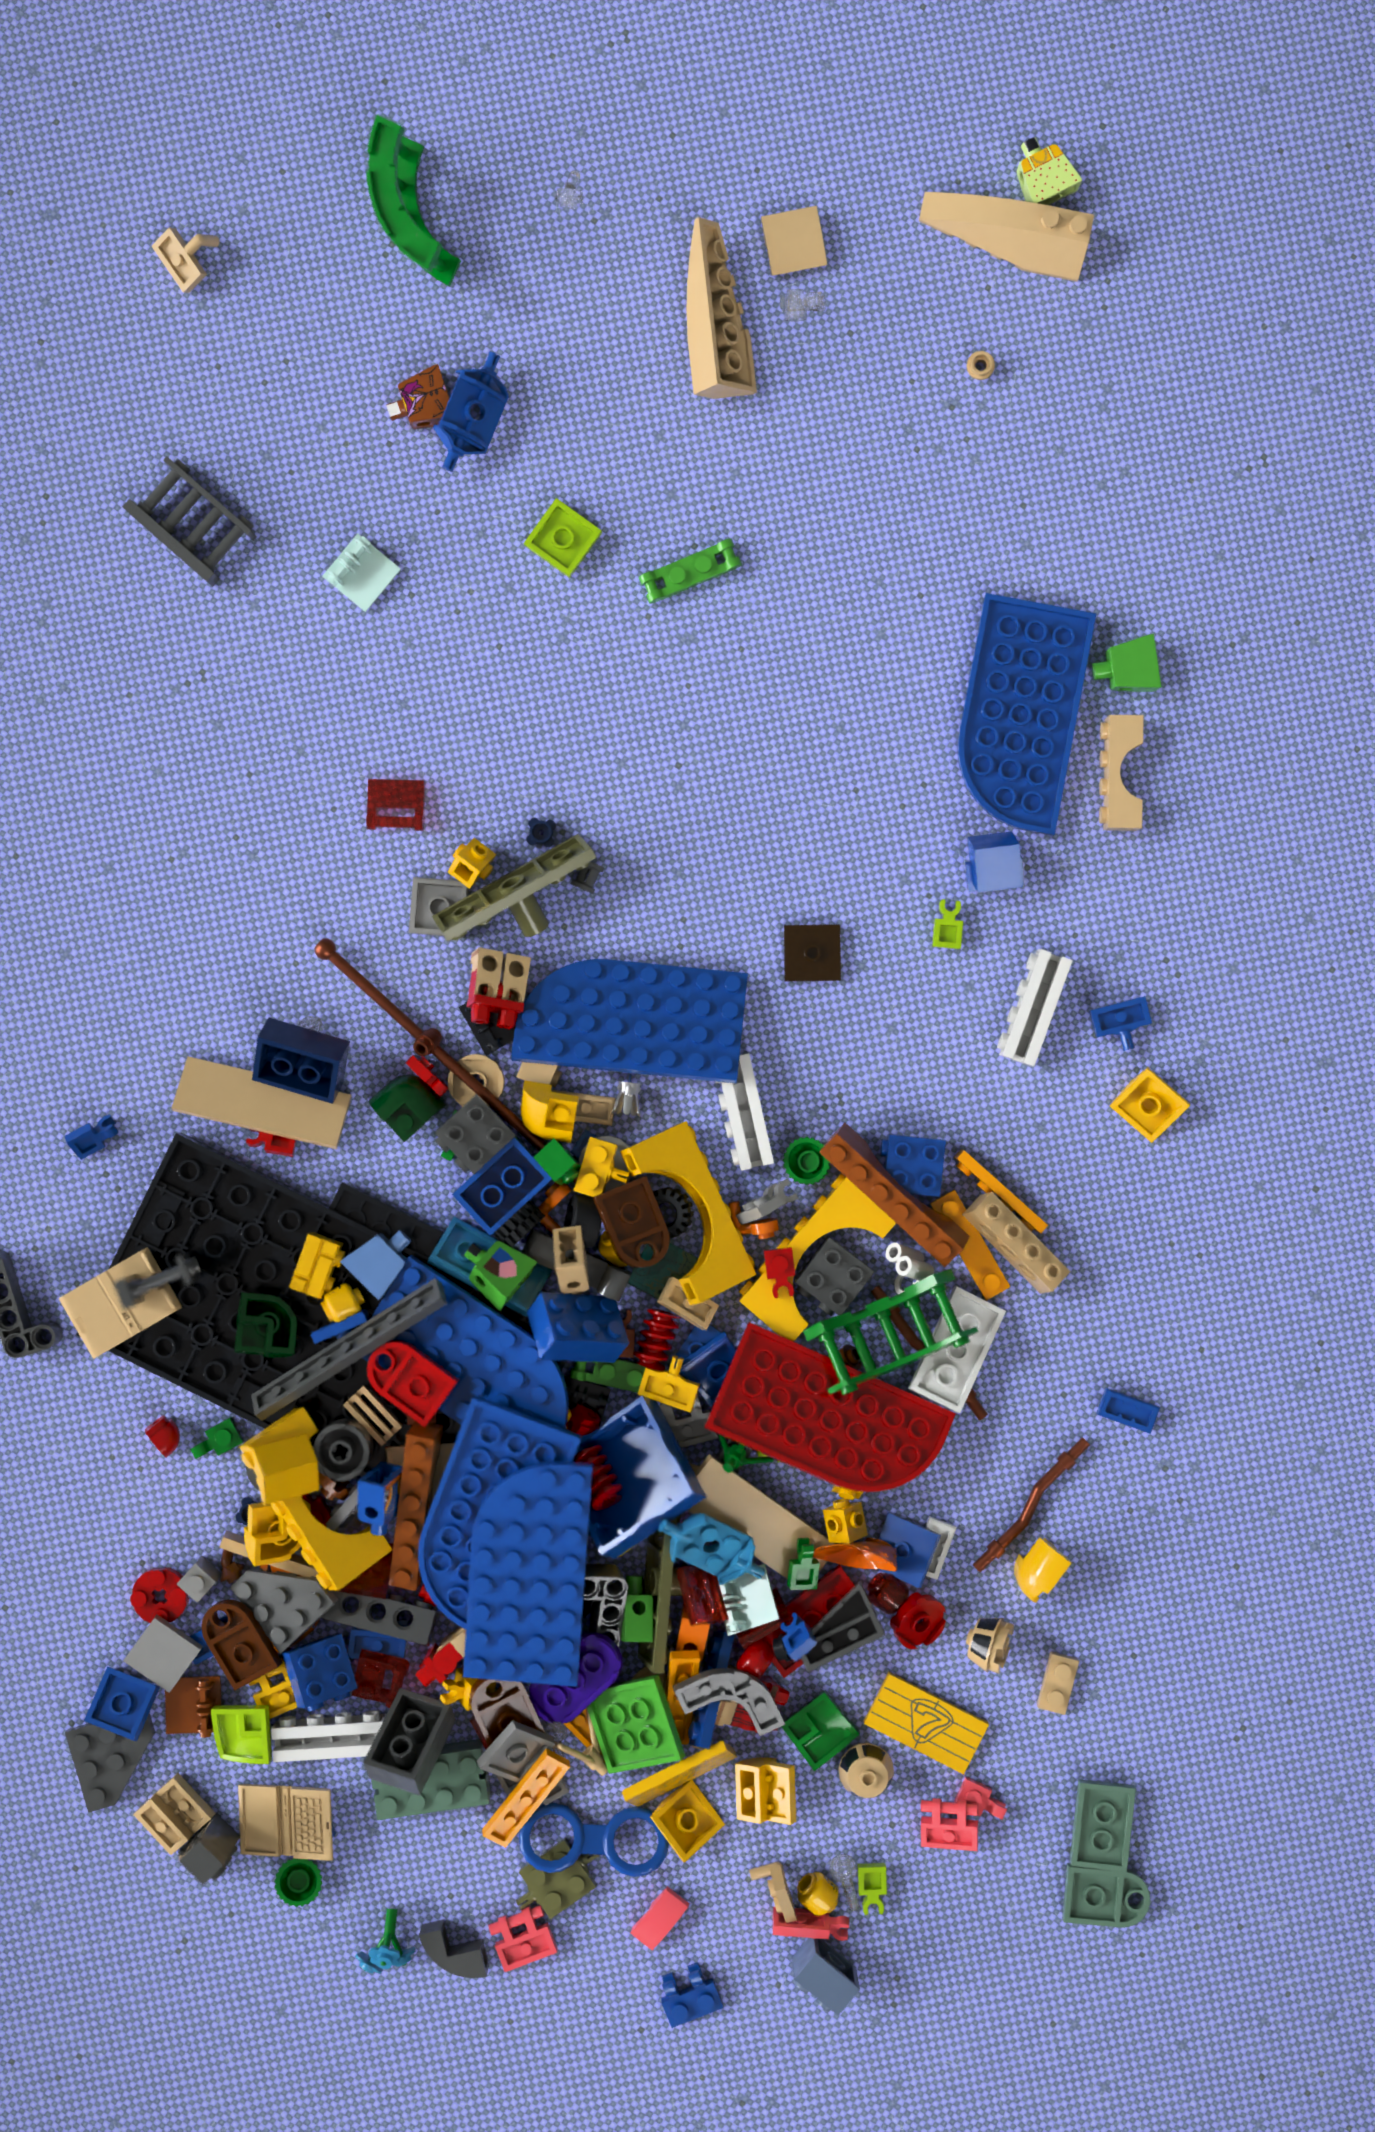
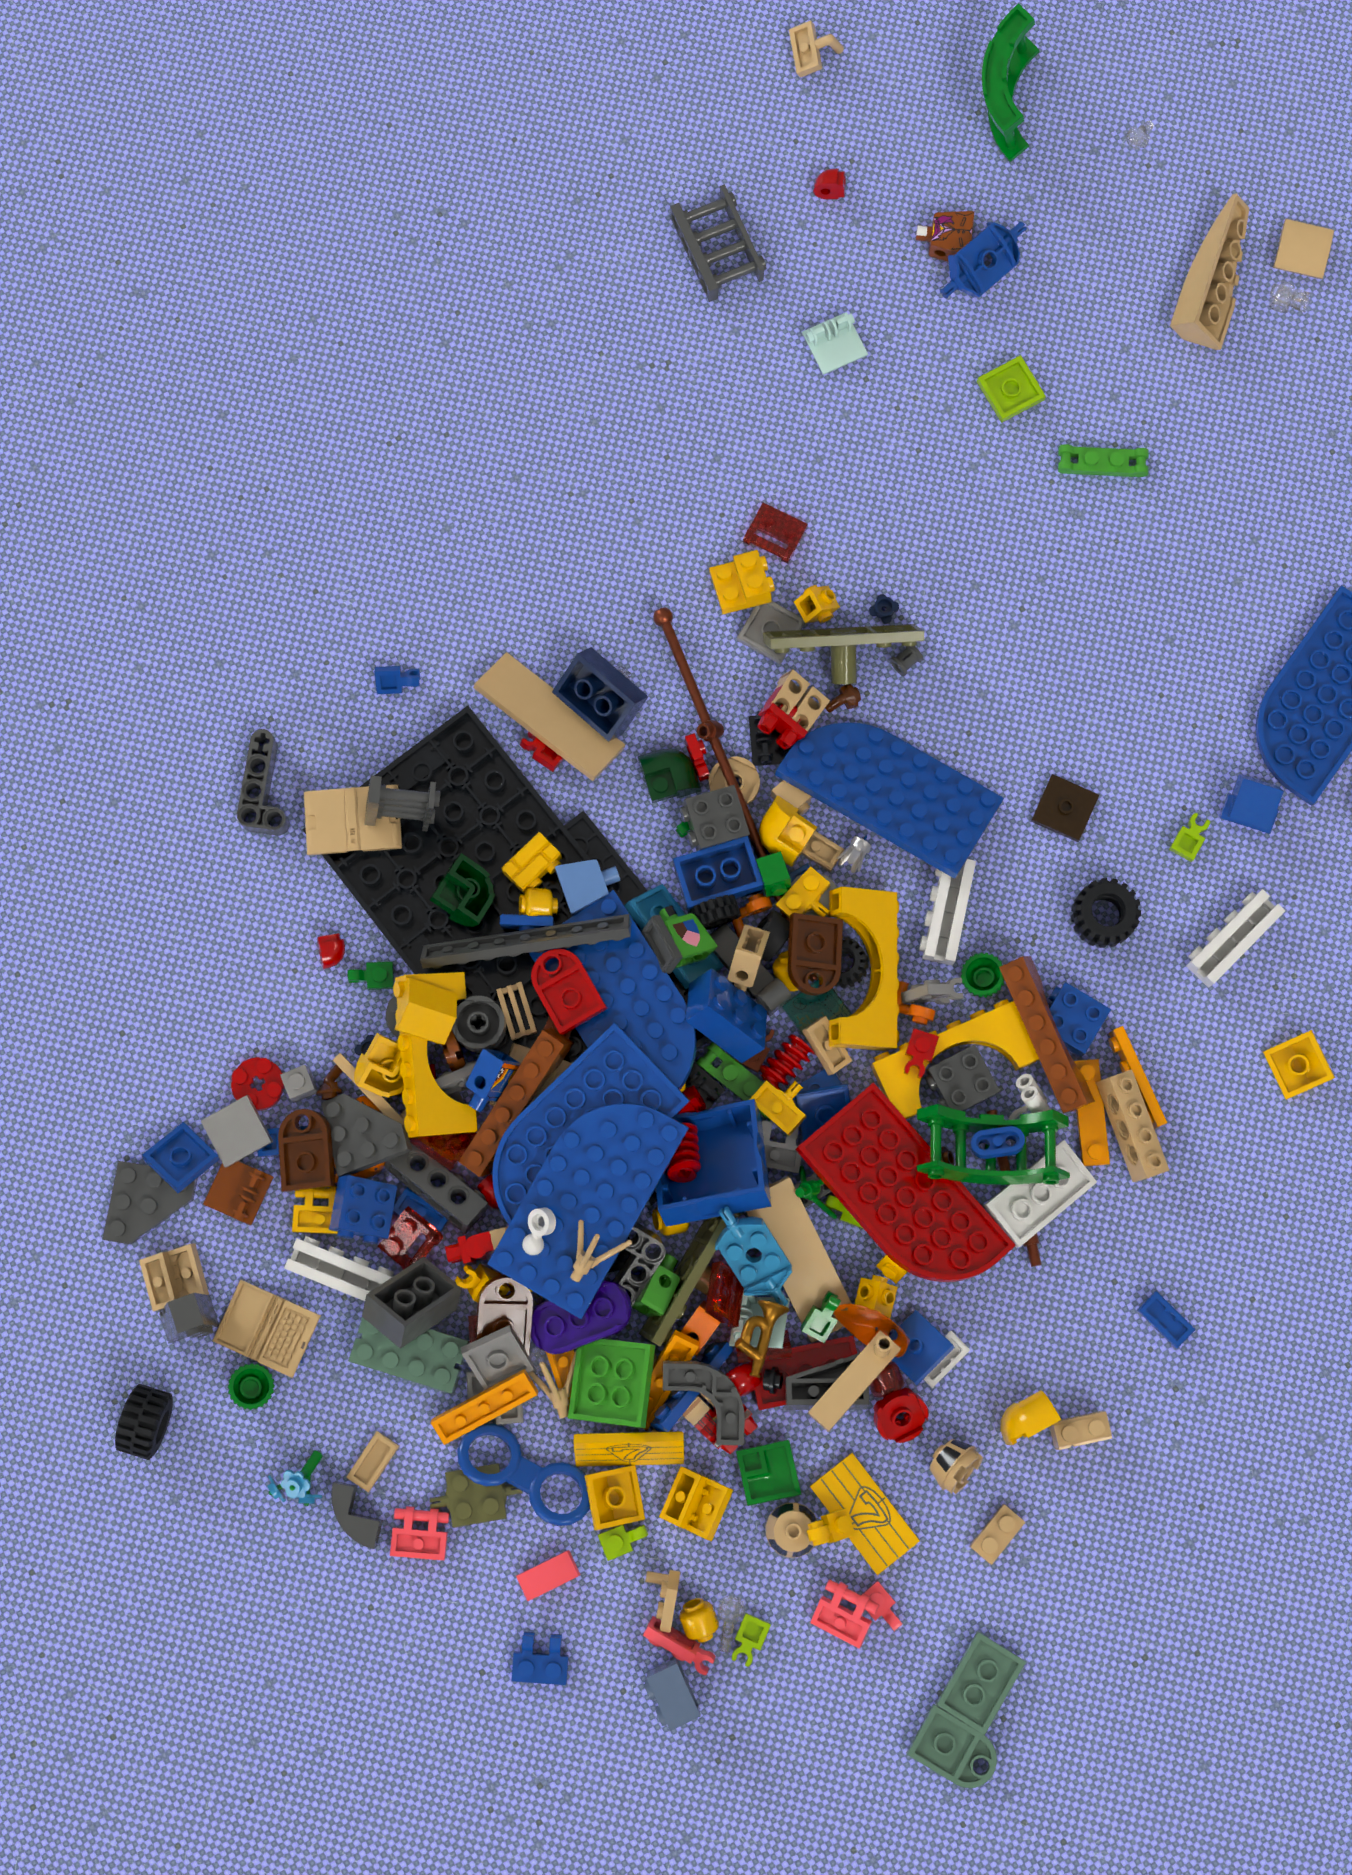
camera: 25 degrees right, 10 degrees down
lime plate [211,1705,272,1764] -> none
blue plate [781,1612,817,1662] -> none
copper bar [973,1437,1090,1573] -> none
blue plate [1089,996,1152,1051] -> none
none -> black tyre [115,1384,173,1460]
none -> tan tile [346,1431,400,1493]
none -> white plate [522,1208,556,1255]
none -> tan plant [570,1220,632,1282]
none -> lime plate [598,1524,648,1561]
none -> dark grey tile [641,915,683,974]
none -> yellow plate [709,550,775,615]
none -> pearl gold piece [735,1300,789,1378]
none -> yellow plate [806,1508,855,1546]
none -> tan piece [808,1330,901,1432]
none -> red piece [813,168,846,199]
none -> reddish brown plate [825,684,861,713]
none -> blue plate [970,1126,1025,1159]
none -> tan brick [1049,1411,1112,1450]
none -> black tyre [1071,878,1141,948]

